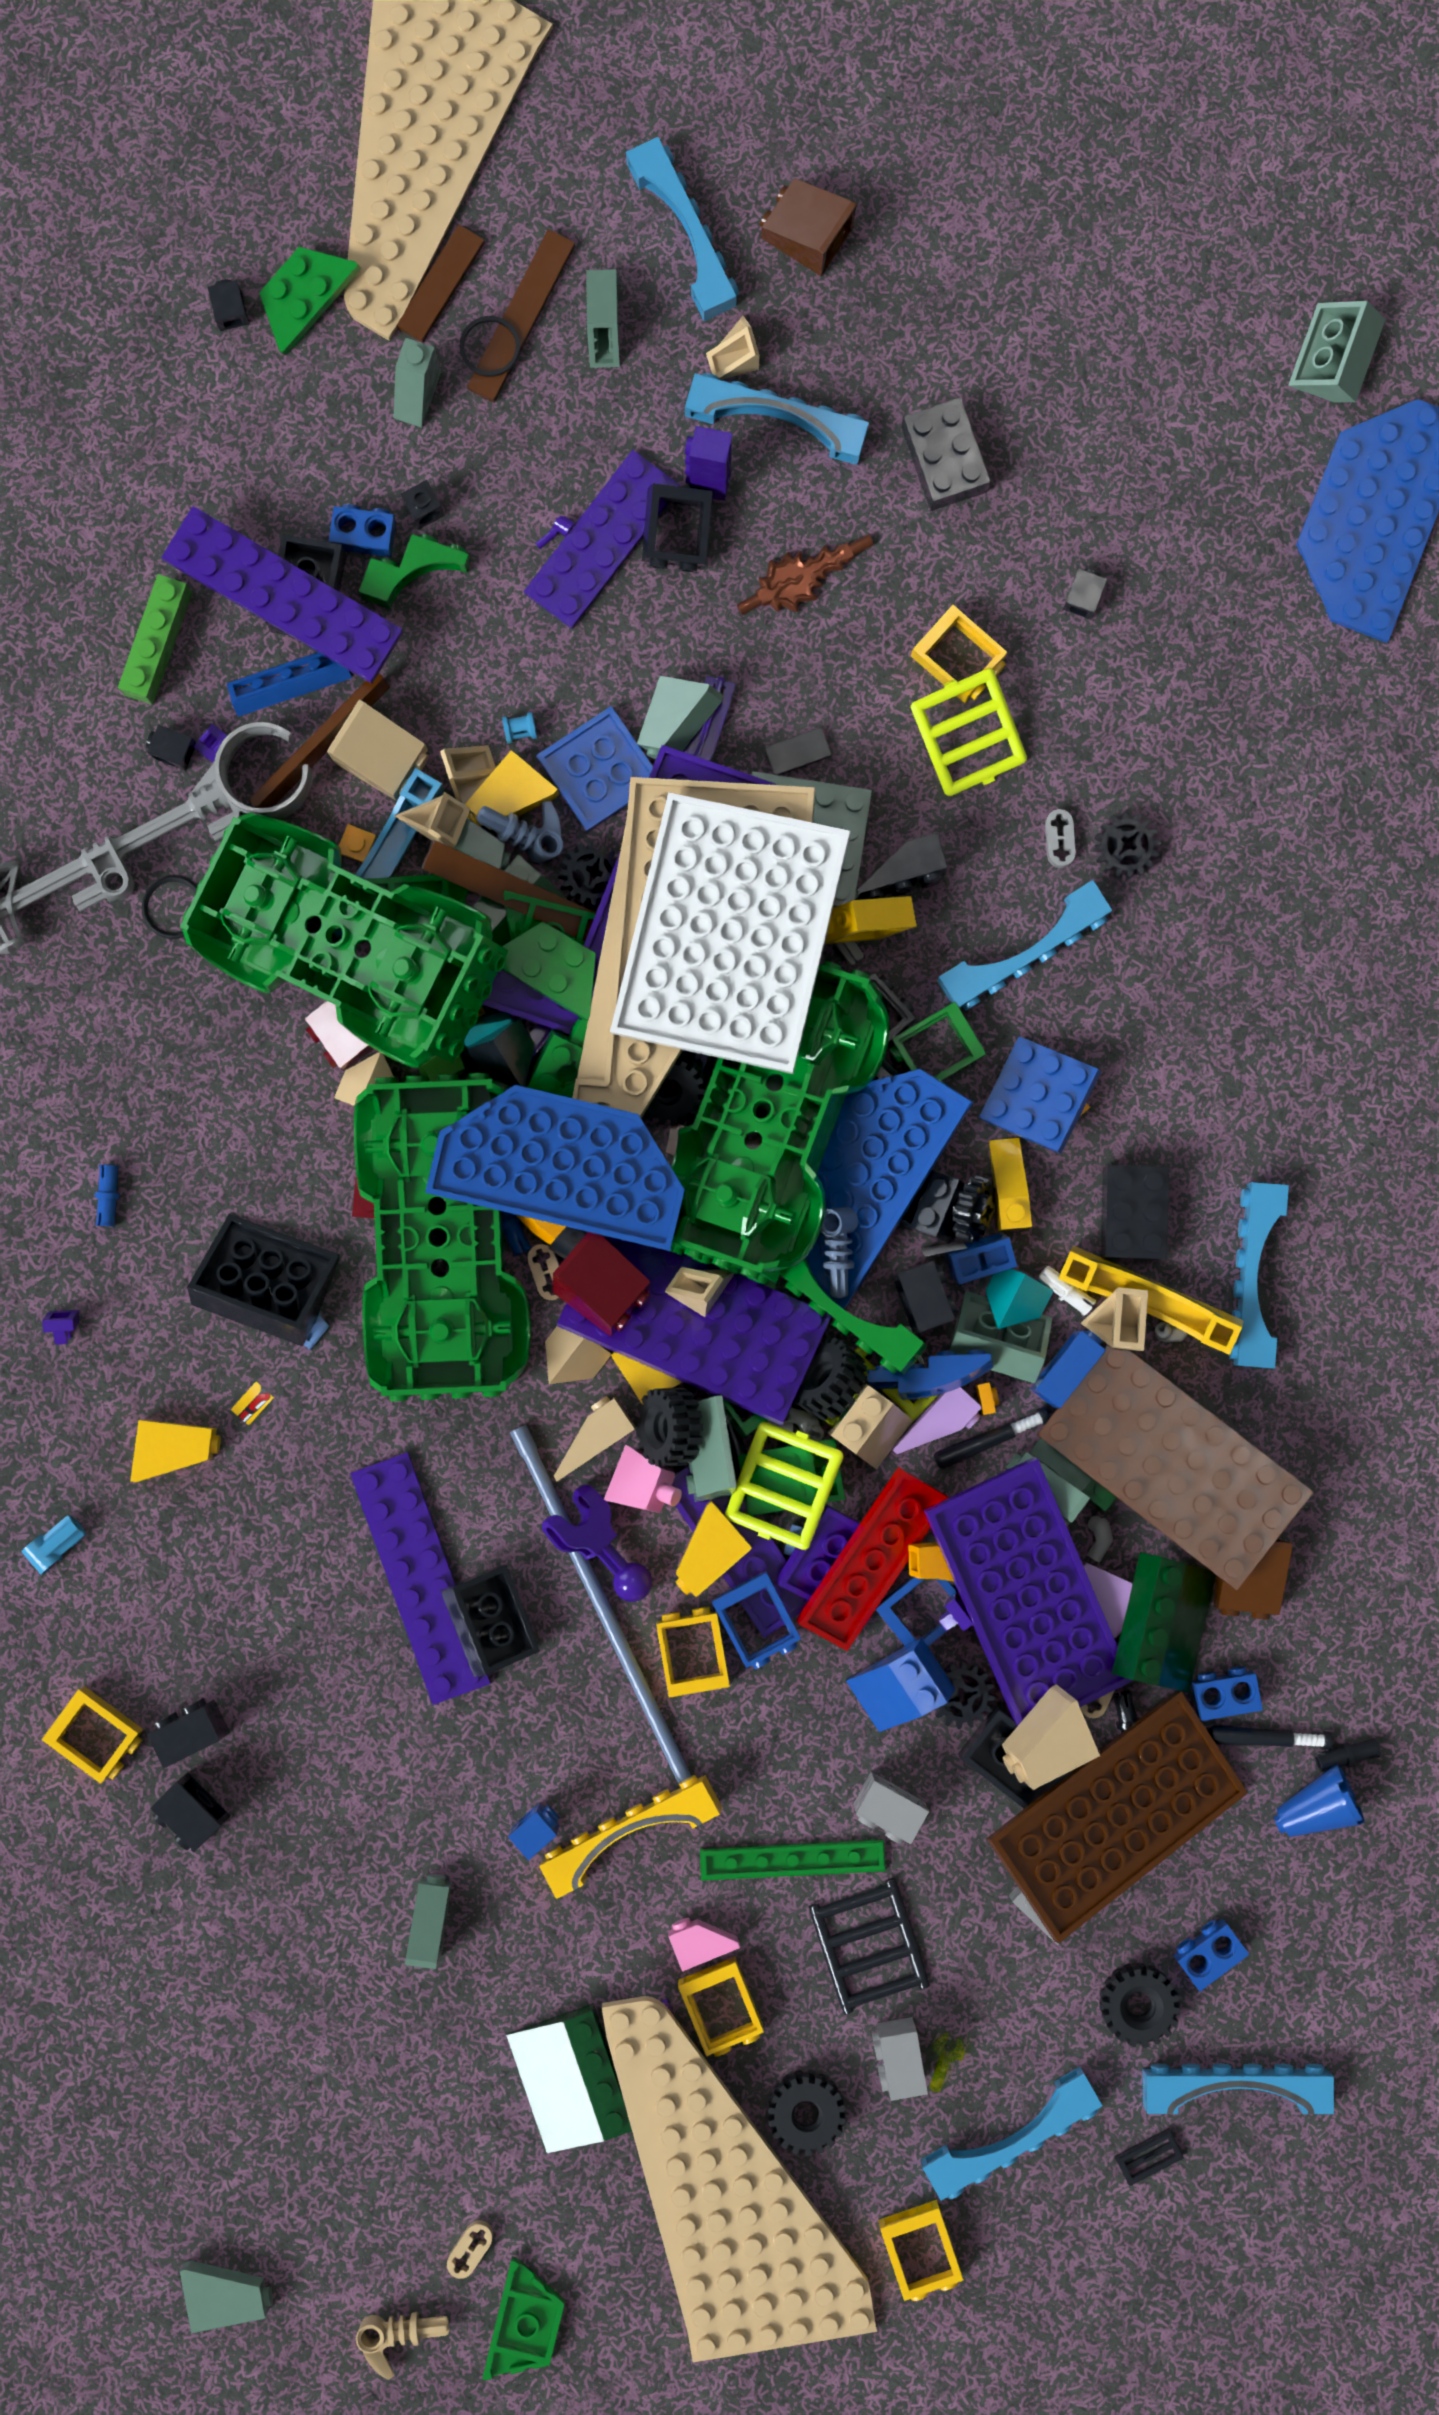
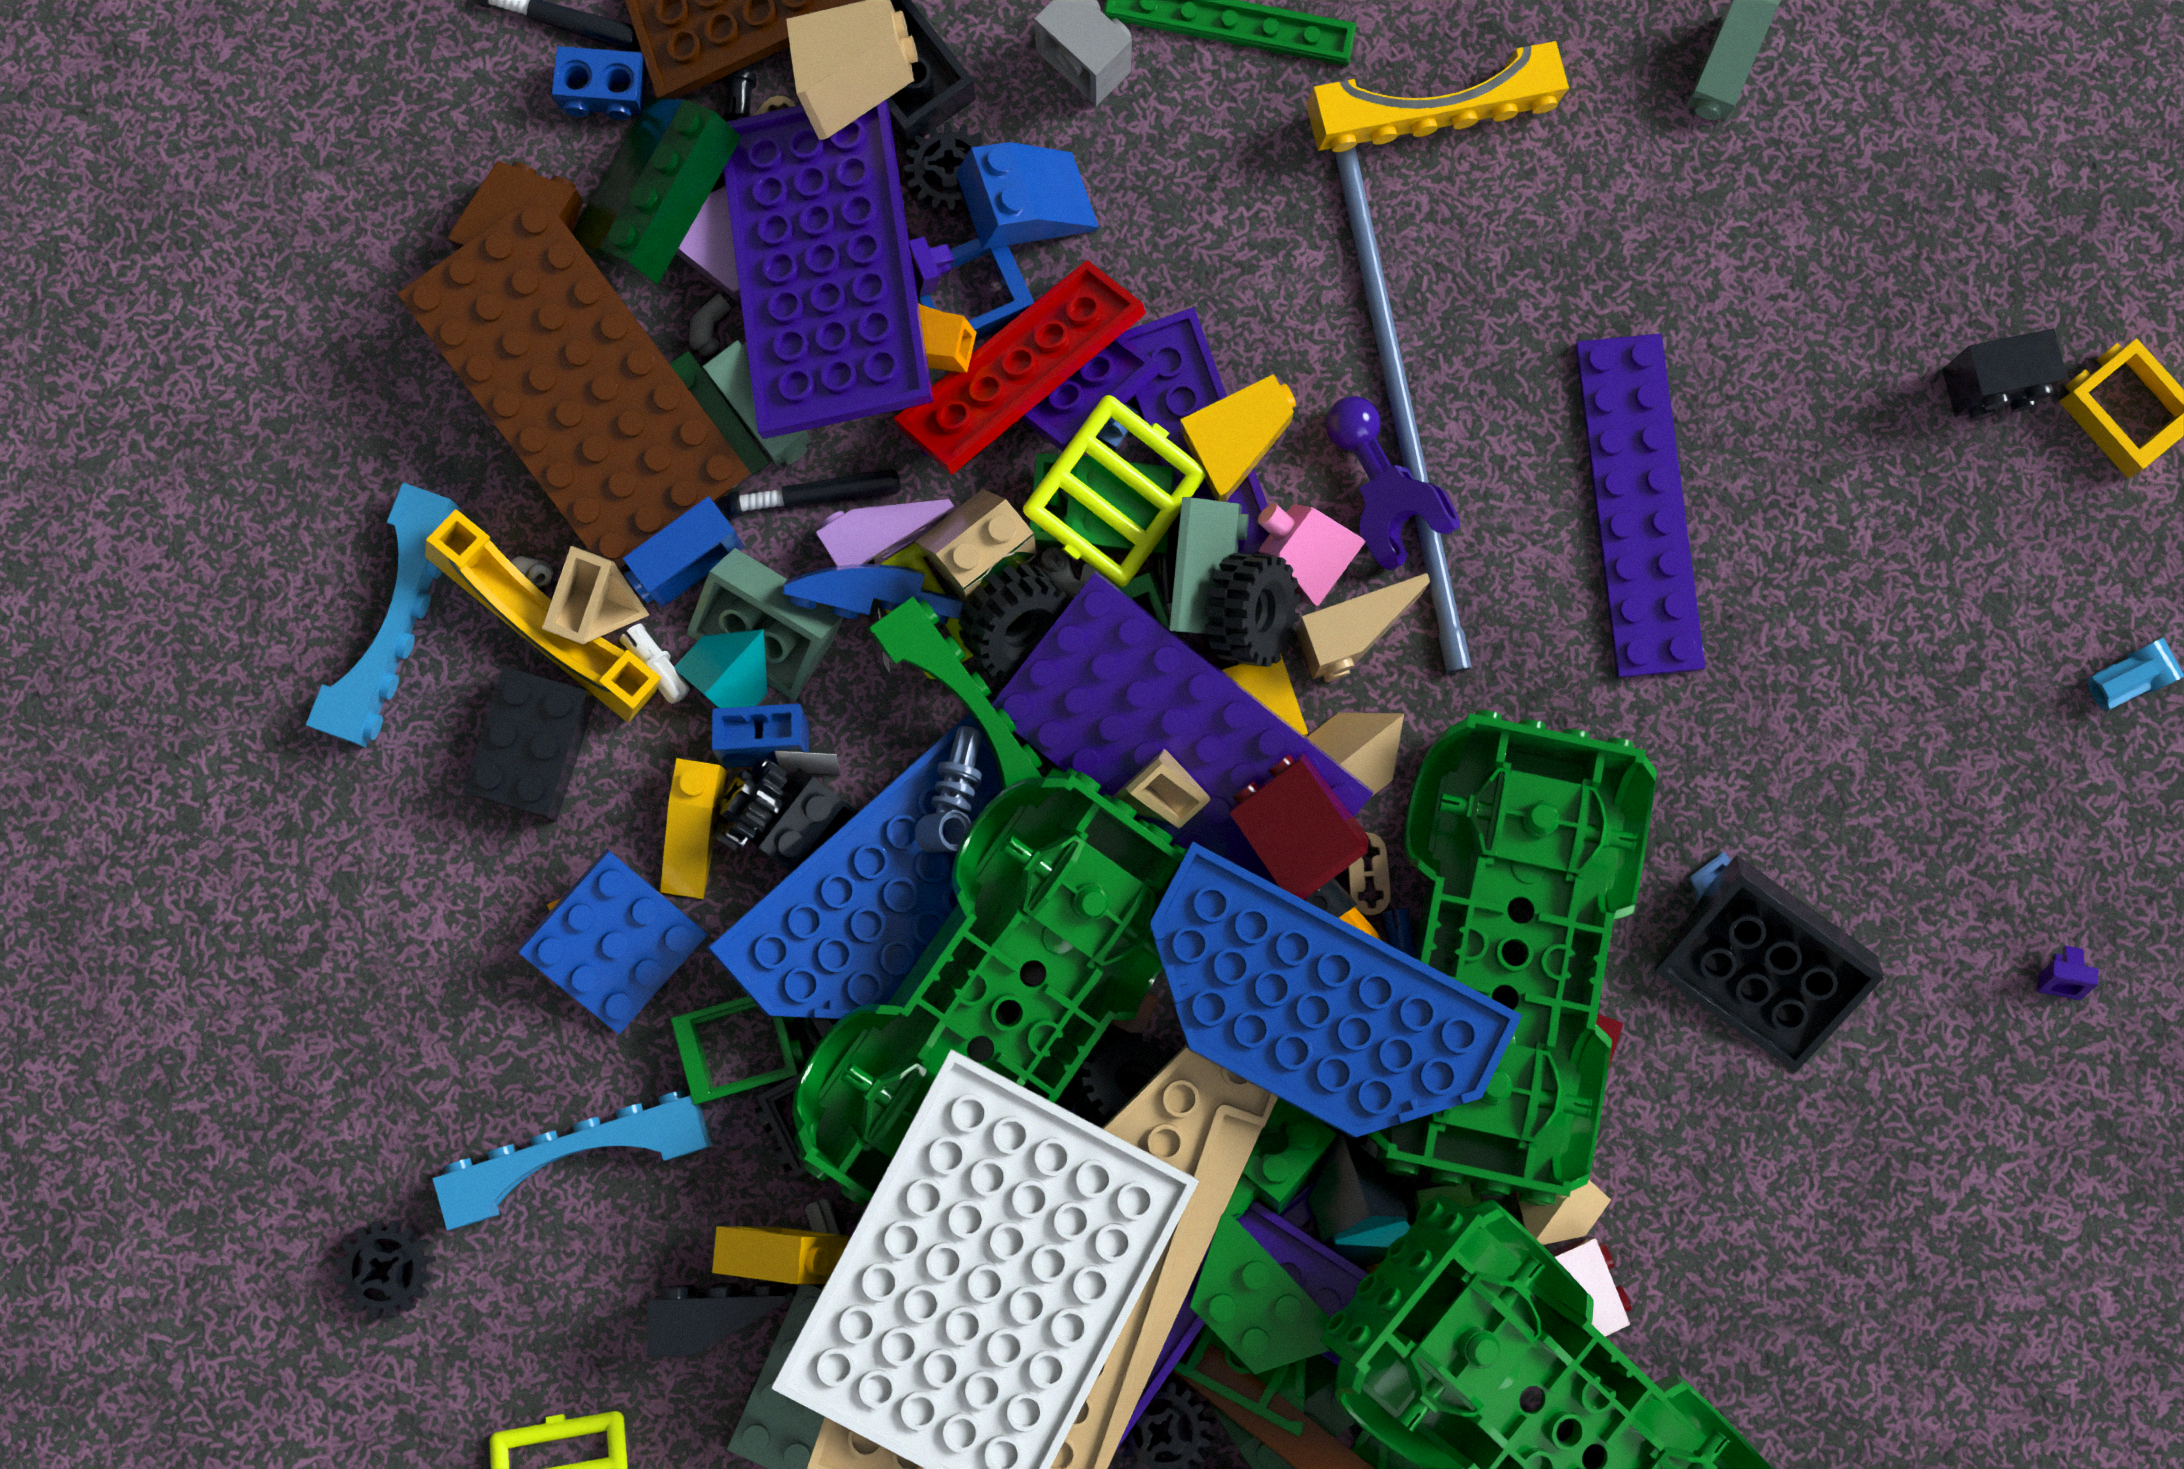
camera: 160 degrees left, 5 degrees down
blue pin [95,1165,120,1227] -> none
yellow slope [130,1419,221,1482] -> none
black brick [150,1772,231,1853] -> none
sticker [231,1382,274,1425] -> none
black brick [440,1565,540,1677] -> none
blue brick [508,1802,560,1861] -> none
yellow window [656,1607,730,1698] -> none
blue window [711,1571,801,1669] -> none
black brick [892,1261,957,1333] -> none
light orange plate [975,1382,999,1415] -> none
light grey beam [1045,809,1076,868] -> none

